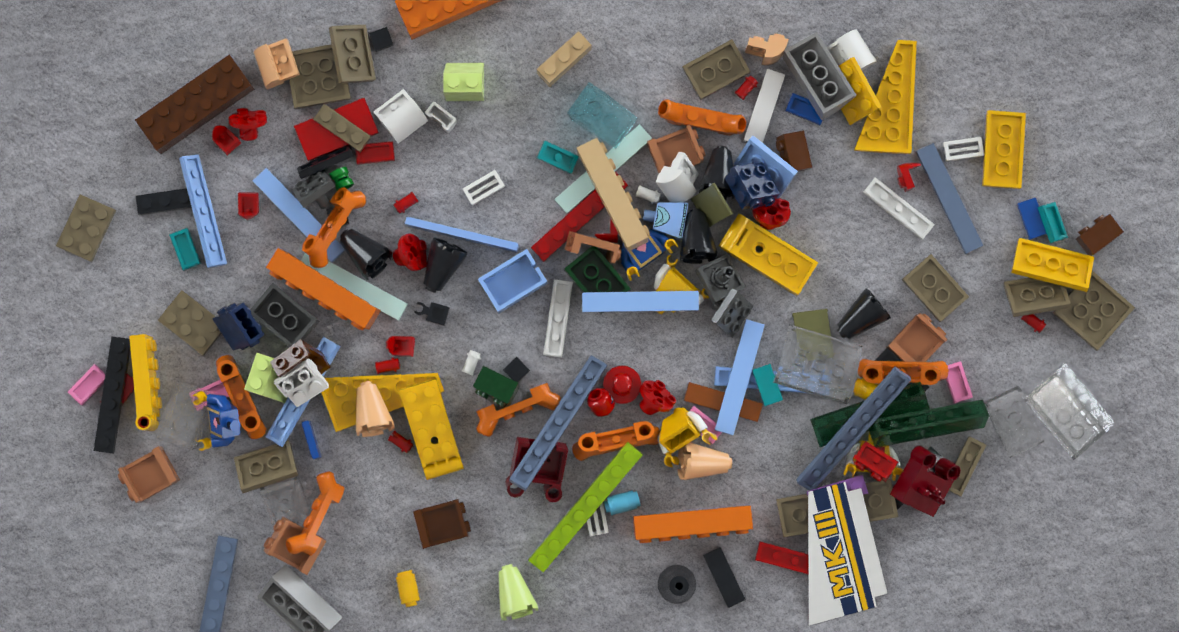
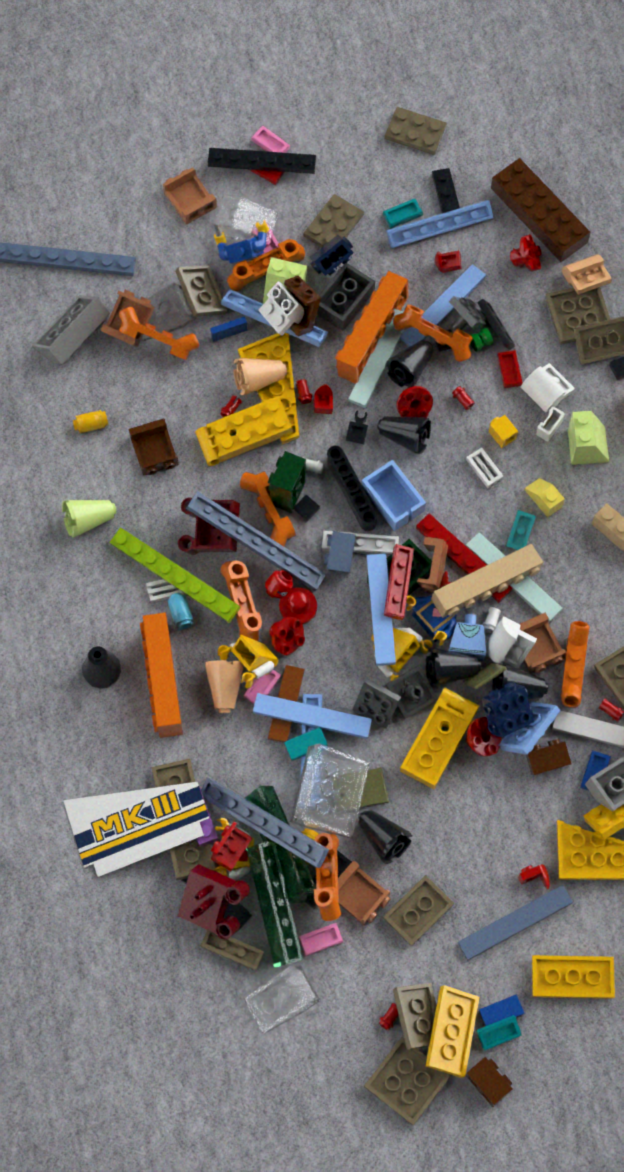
camera: 90 degrees right, 15 degrees down
yellow hinge [129,334,162,431] -> none
red plate [212,125,241,156] -> none
red tile [294,98,379,162] -> none
dark tan plate [313,104,371,153] -> none
light blue tile [405,217,519,253] -> none
clear light blue slope [567,82,638,149] -> none
black tile [703,547,746,608] -> none
red plate [755,541,809,574] -> none
white tile [863,177,935,240] -> none
white tile [942,137,984,162] -> none
clear slope [1024,363,1115,460] -> none
none -> sand blue brick [324,531,356,573]
none -> black beam [327,445,377,531]
none -> tile [384,544,414,620]
none -> yellow brick [489,415,518,448]
none -> light yellow slope [524,478,565,517]

